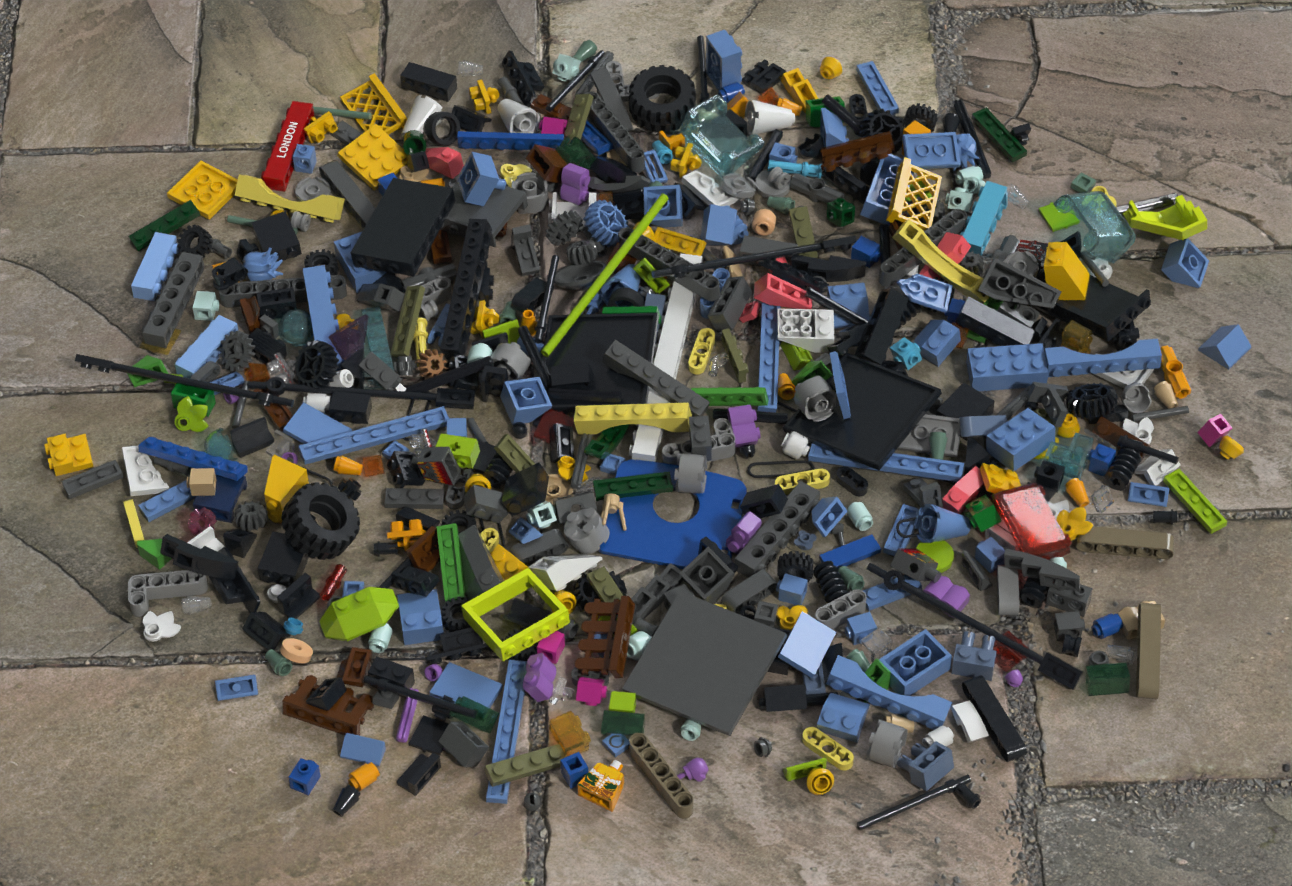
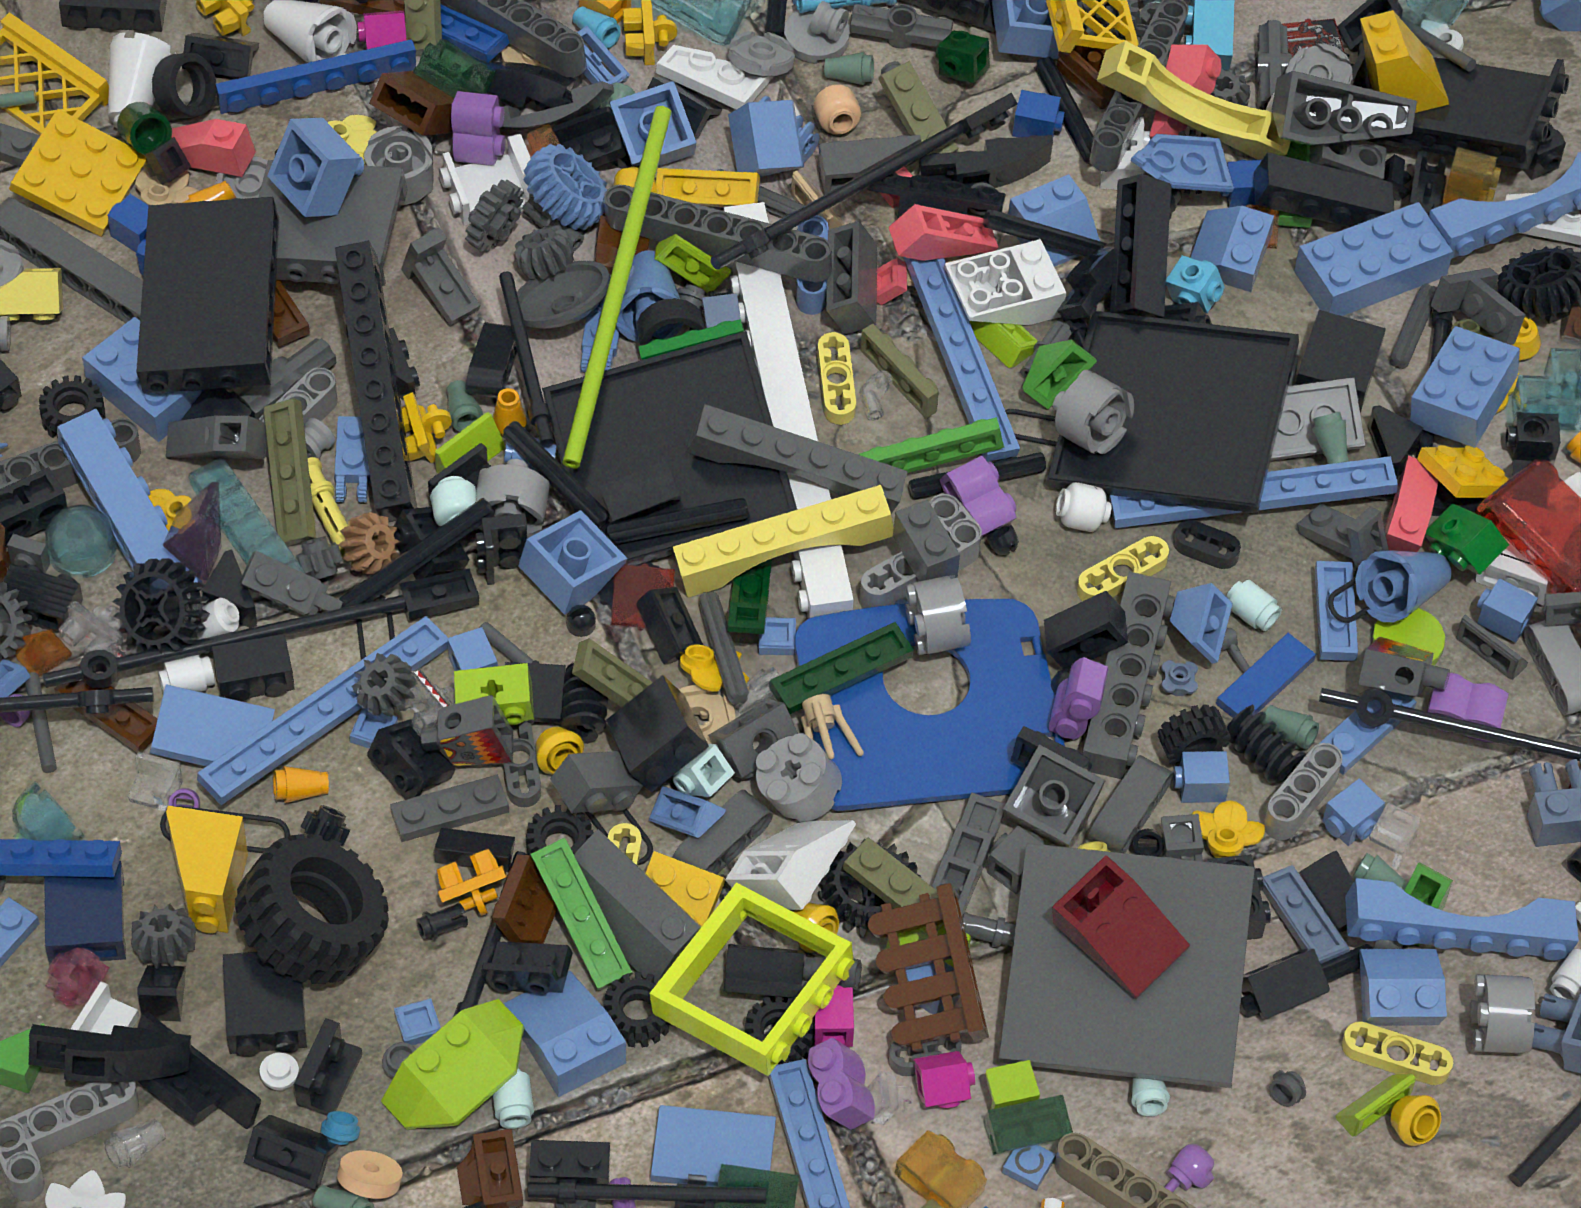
camera: 25 degrees left, 5 degrees up
tan brick [187,468,217,496] -> none
black panel [230,417,275,458] -> none
clear red pin [319,564,347,601] -> none
clear orange slope [362,455,385,477] -> none
medium lavender hinge [424,664,442,681] -> none
black bracket [425,627,504,665] -> none
light aqua head [627,631,652,661] -> none
dark grey plate [741,198,755,216] -> none
black piece [747,460,815,478] -> none
light orange cone [778,373,796,400] -> none
tile [778,611,836,678] -> none
medium blue tile [830,351,851,419] -> none
medium blue brick [879,629,952,696] -> none
tan cone [884,714,914,733] -> none
sand blue beam [959,415,1007,437] -> none
none -> dark grey gear [351,653,418,717]
none -> dark red slope [1052,855,1190,999]

